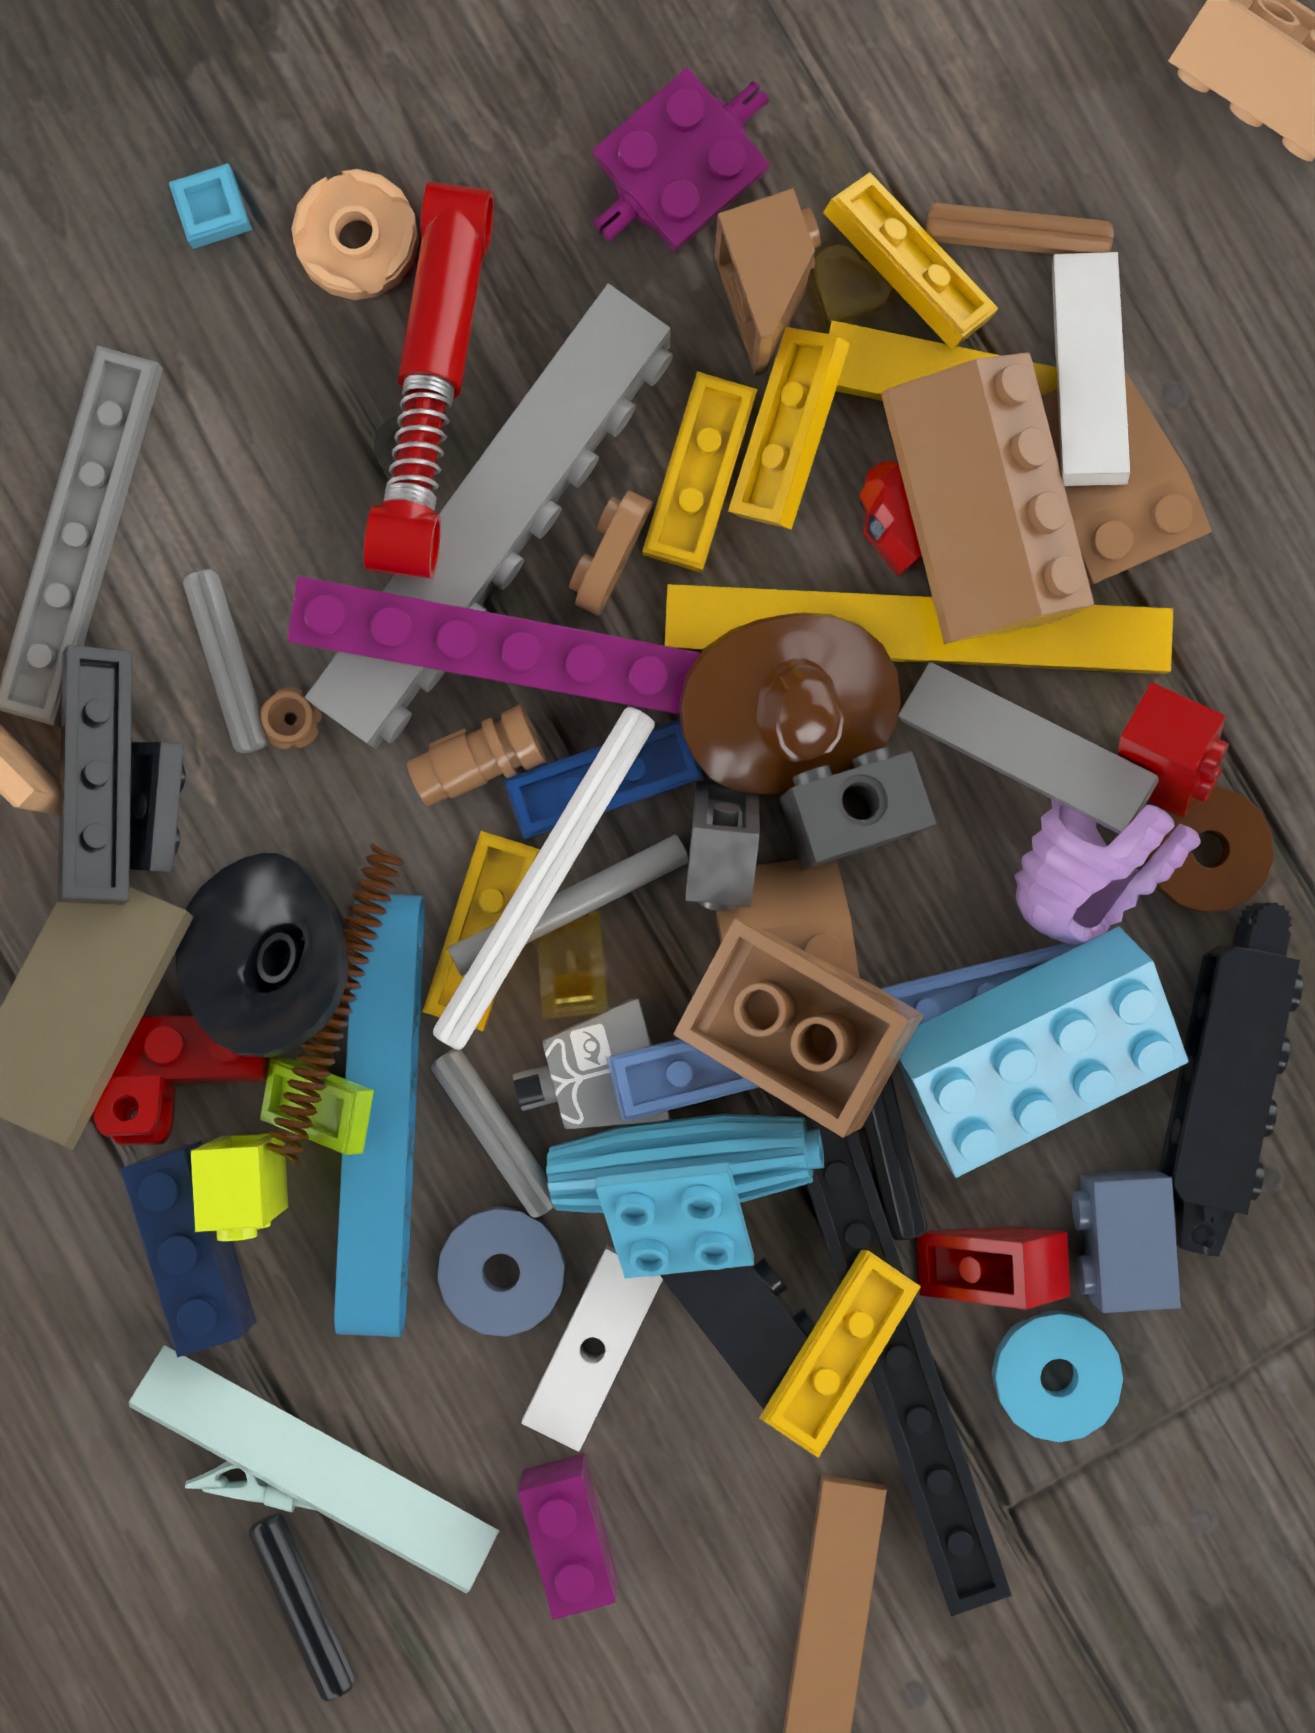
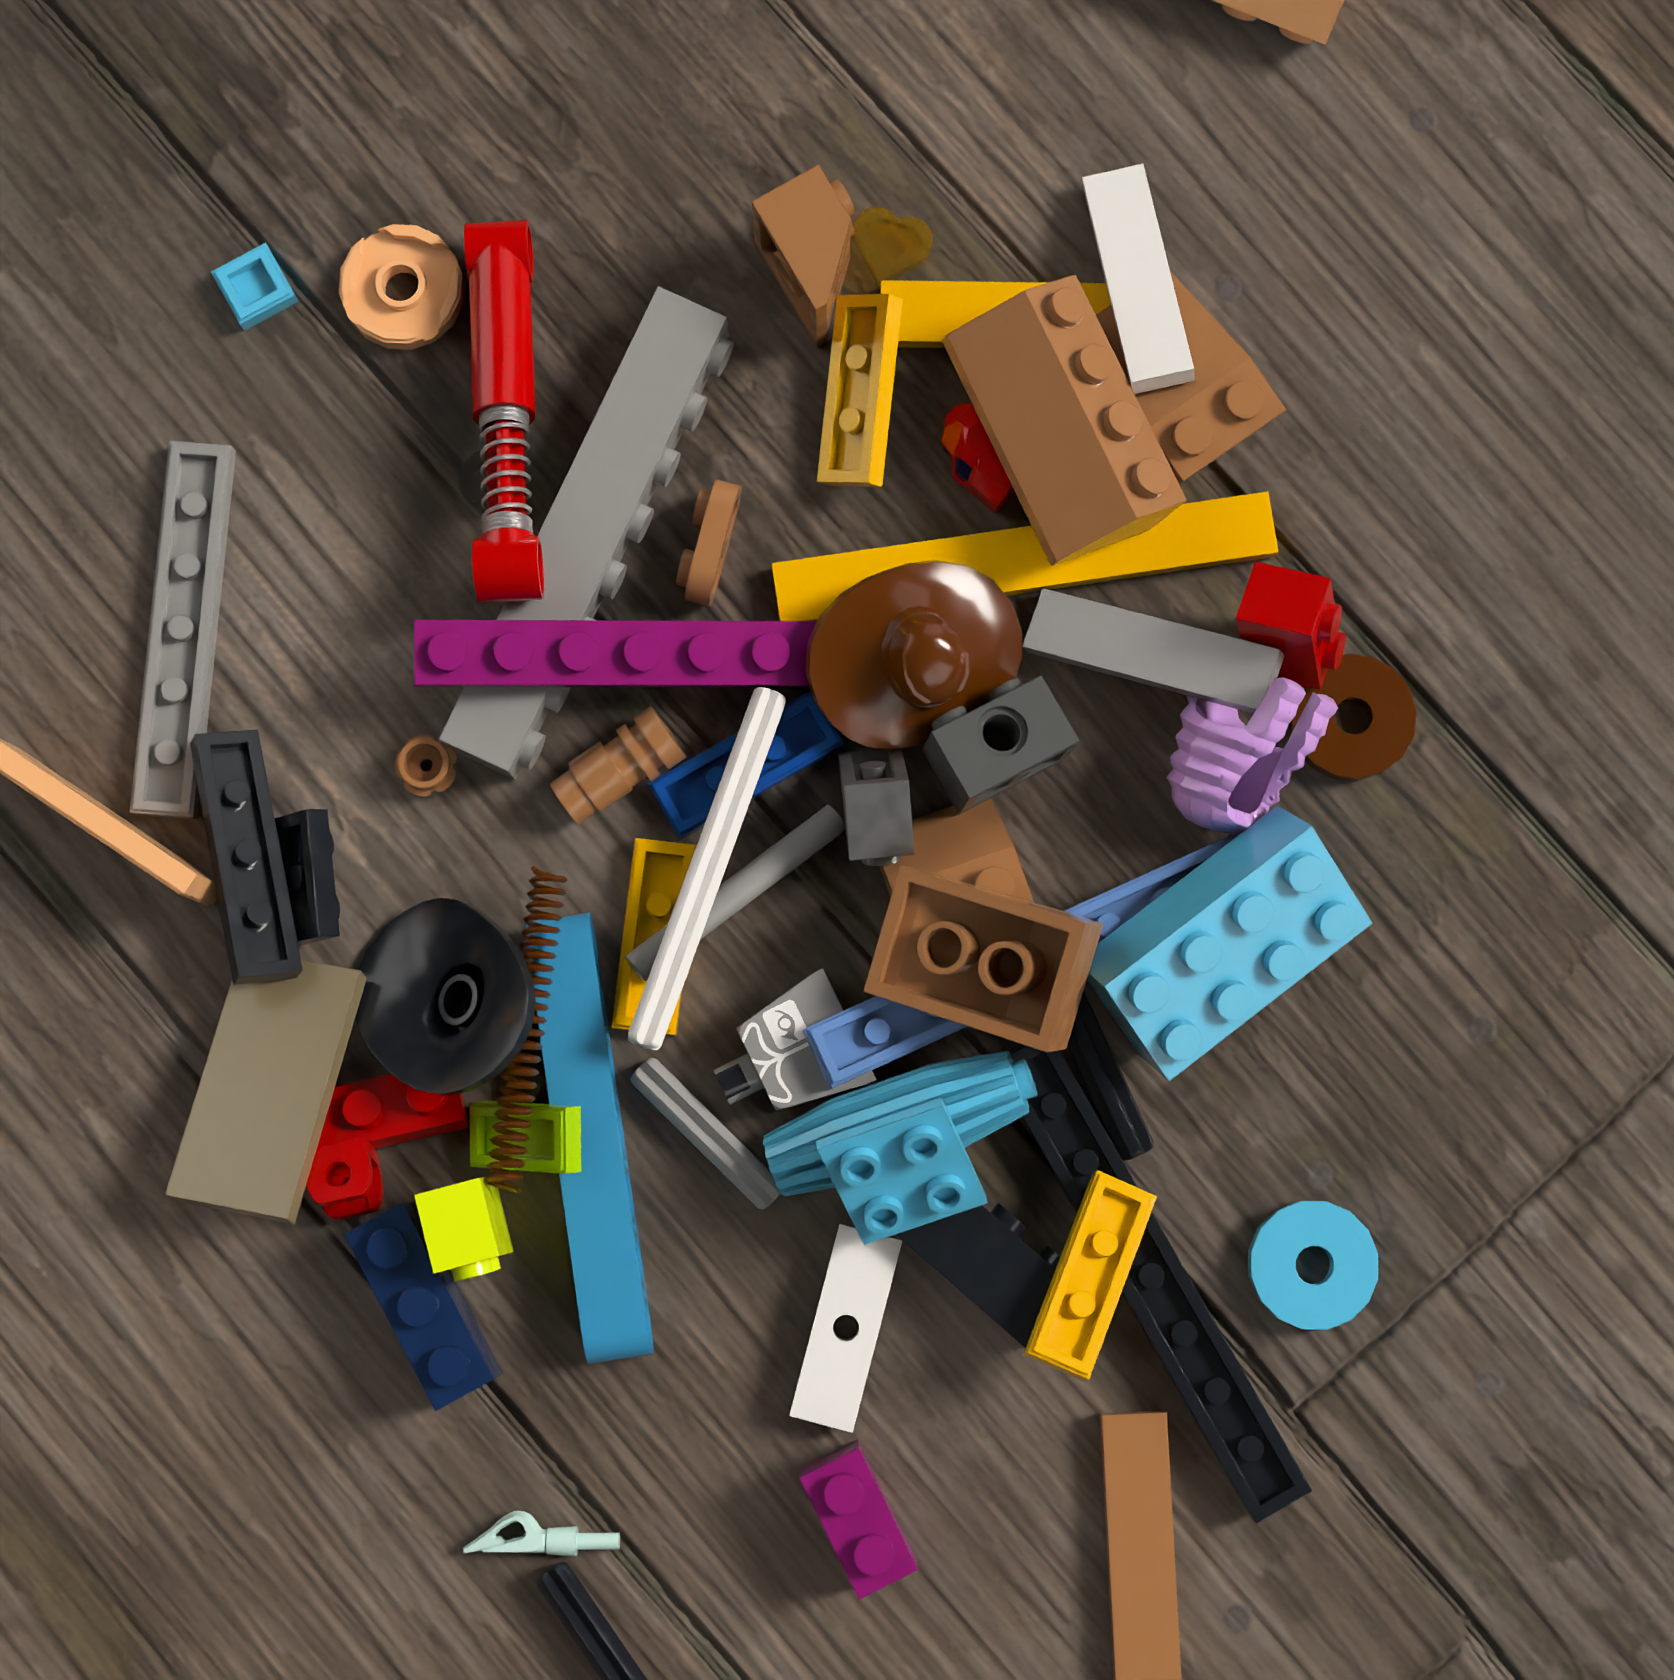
camera: 15 degrees left, 5 degrees down
light aqua tile [129,1345,500,1593] -> none
light grey axle [183,569,269,754] -> none
sand blue tile [437,1206,566,1337] -> none
clear yellow slope [538,911,611,1019] -> none
magenta plate [592,66,770,254] -> none
yellow tile [642,371,758,573] -> none
yellow tile [823,172,999,350] -> none
red slope [917,1226,1070,1310] -> none
medium nougat axle [925,202,1114,255] -> none
sand blue brick [1072,1169,1181,1313] -> none
black hinge [1158,902,1303,1257] -> none

